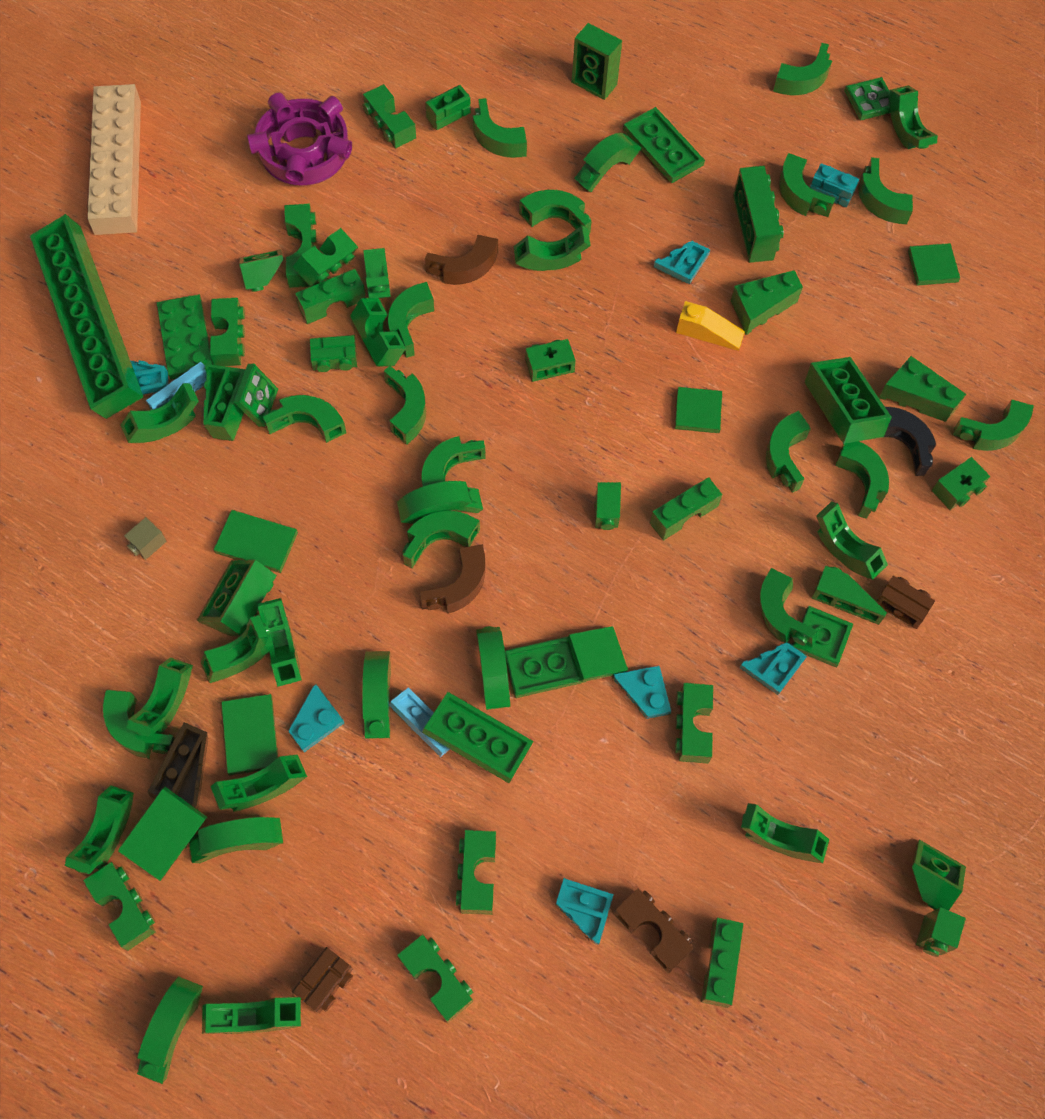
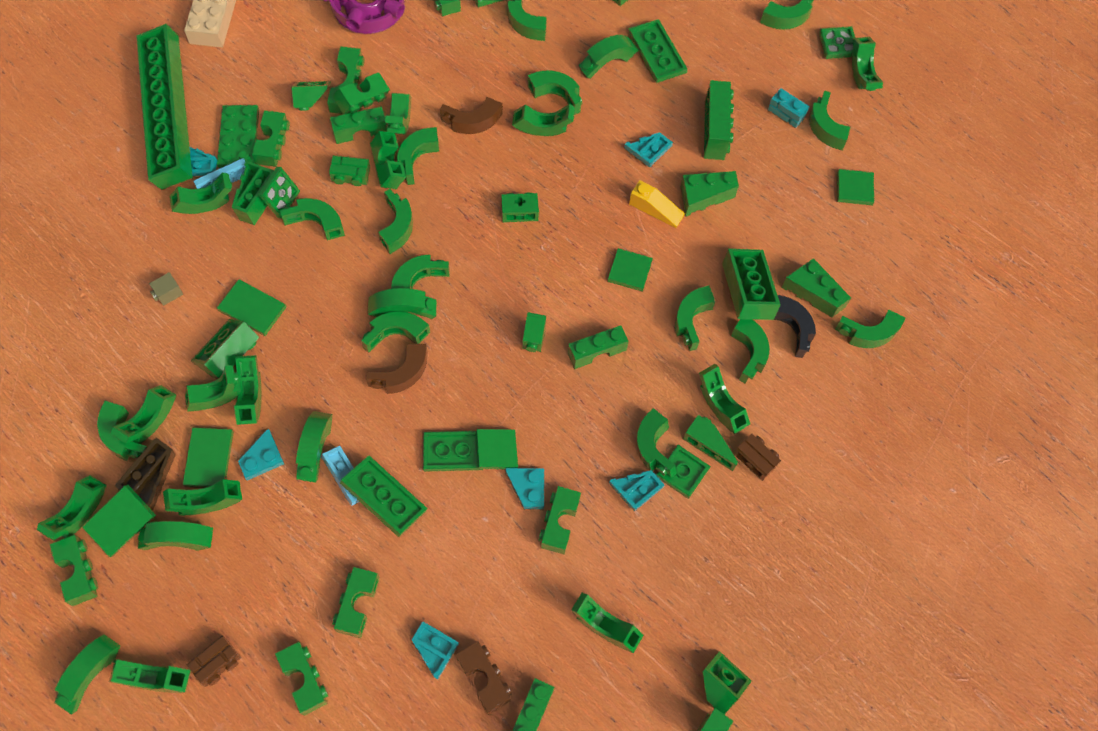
camera: 10 degrees right, 0 degrees up
green arch [476,626,511,710] -> none
green arch [779,153,836,217] -> none
green brick [931,457,991,510] -> none

